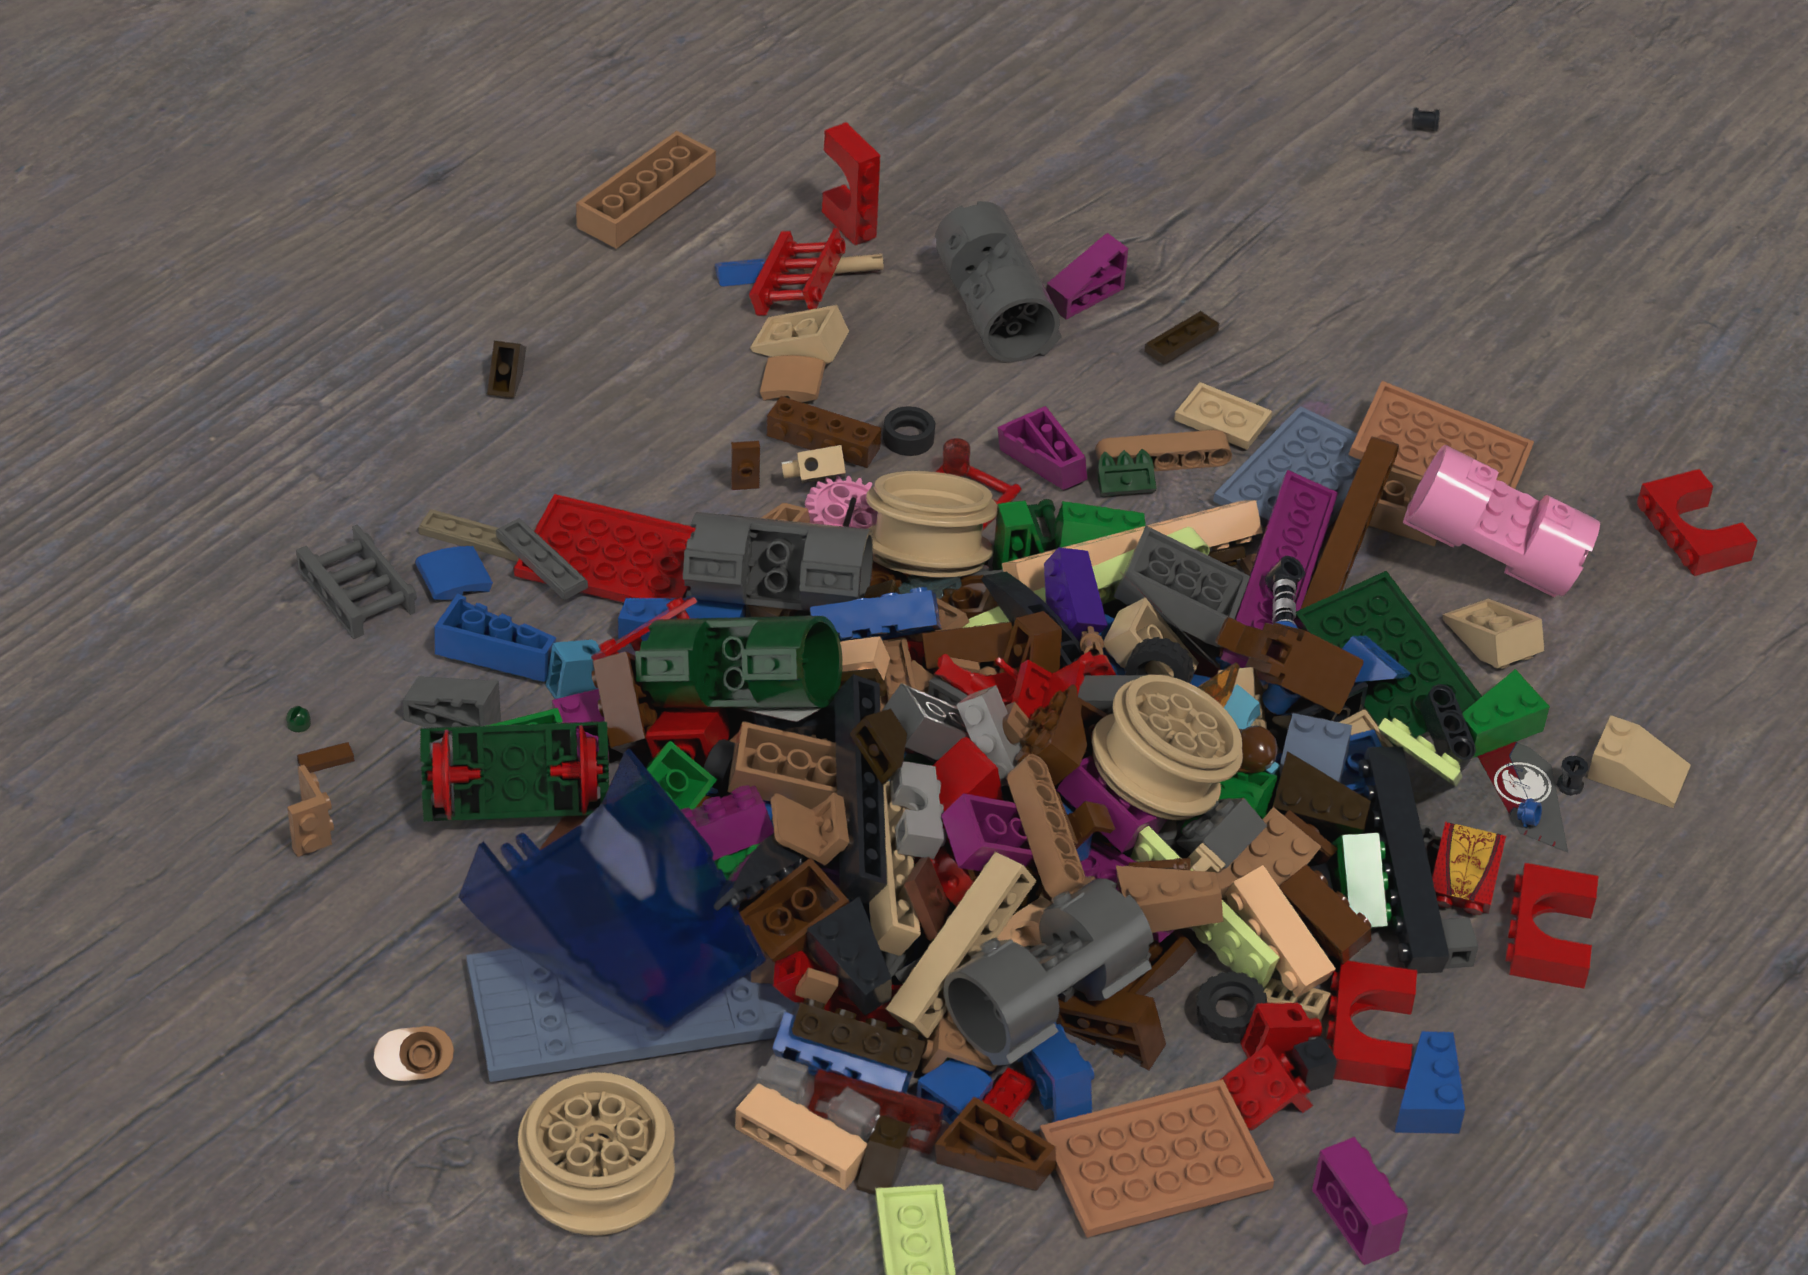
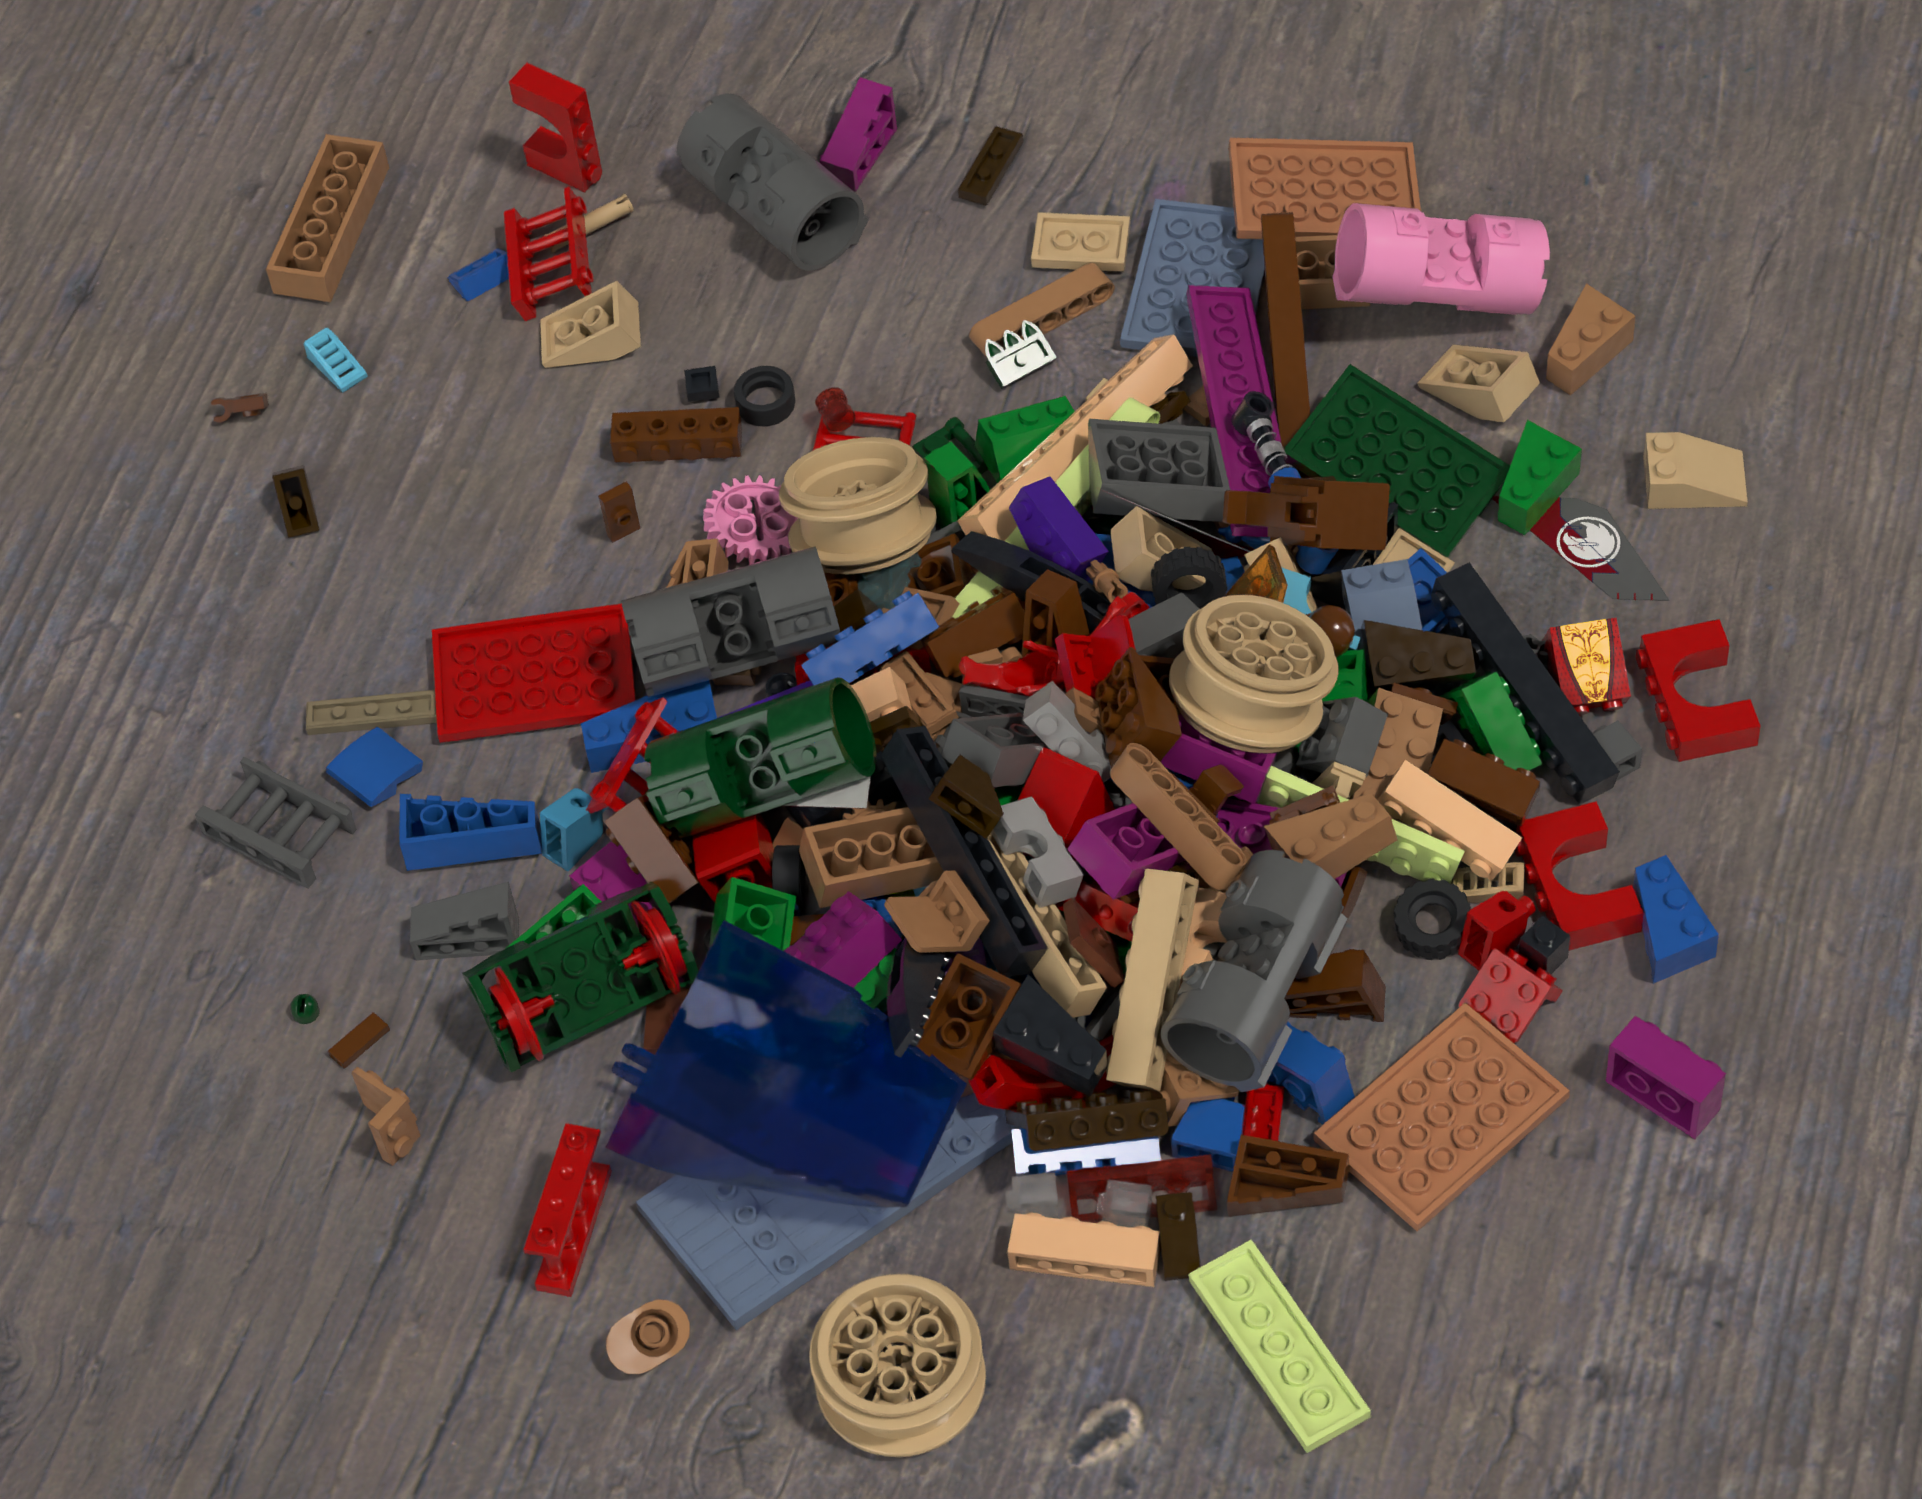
camera: 15 degrees left, 10 degrees up
dark grey tile [496,518,588,600] -> none
medium nougat slope [760,355,825,402] -> none
tan torso [781,445,846,483] -> none
medium nougat tile [796,968,839,1004] -> none
magenta wedge [997,406,1087,490] -> none
blue slope [1342,636,1411,682] -> none
yellowish green plate [1378,718,1462,787] -> none
black beam [1420,684,1476,772] -> none
blue plate [1517,798,1542,828] -> none
black bush [1557,756,1589,796] -> none
red arch [1637,469,1758,576] -> none
none -> reddish brown plate [211,393,269,422]
none -> medium azure slope [304,328,368,393]
none -> red fence [523,1123,612,1297]
none -> black plate [684,366,720,402]
none -> medium nougat wedge [1546,283,1636,396]

